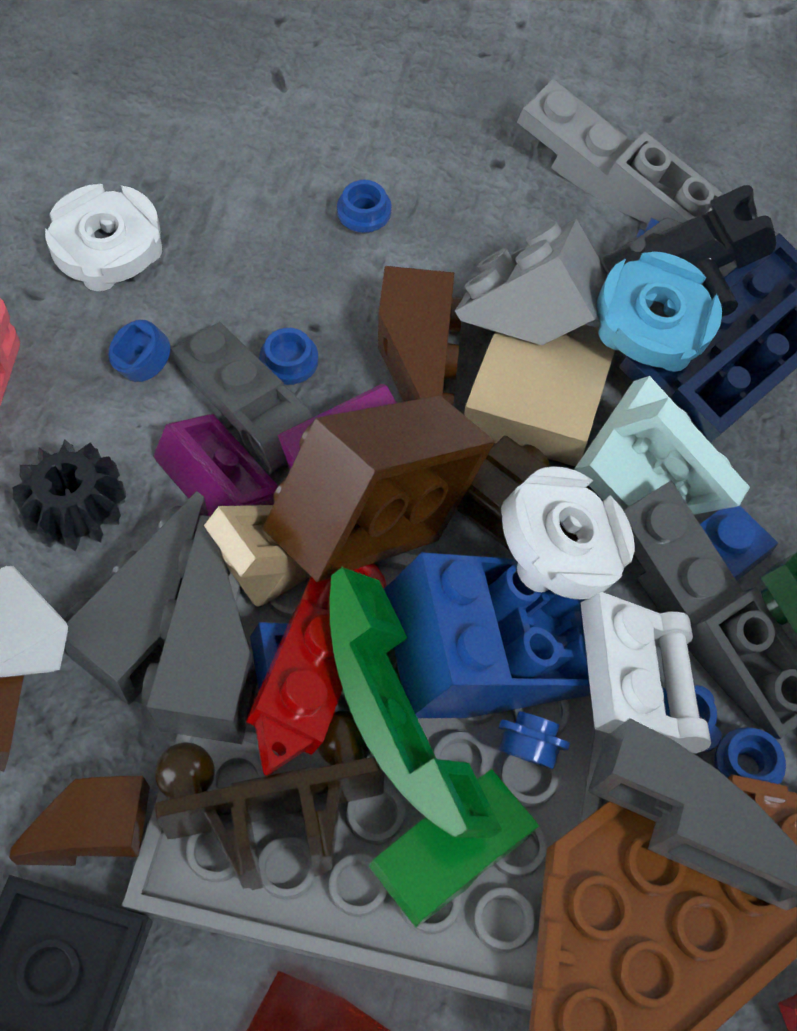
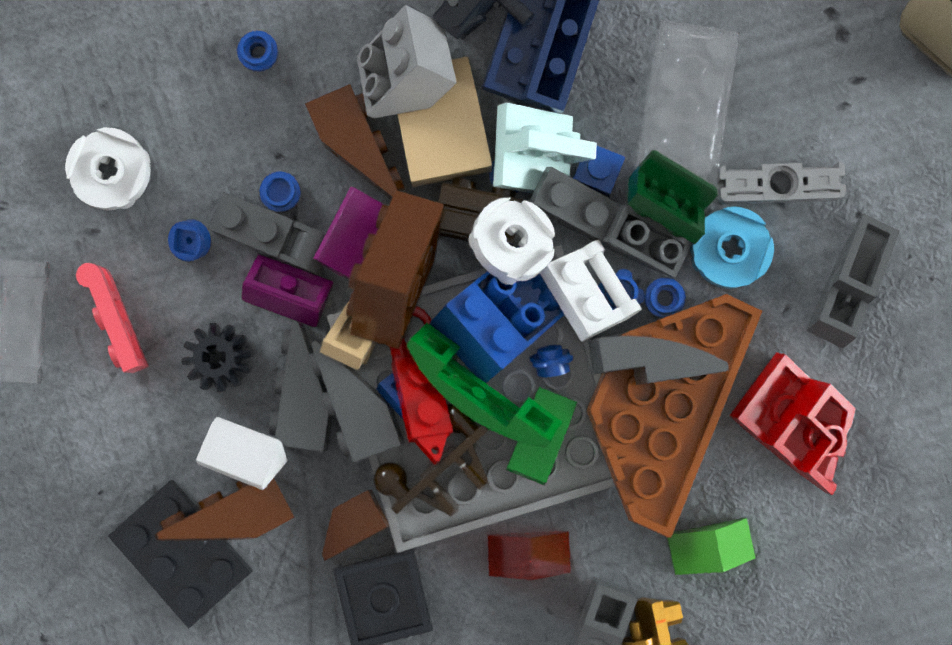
camera: 30 degrees left, 25 degrees up
medium azure plate [597,252,722,372] -> none

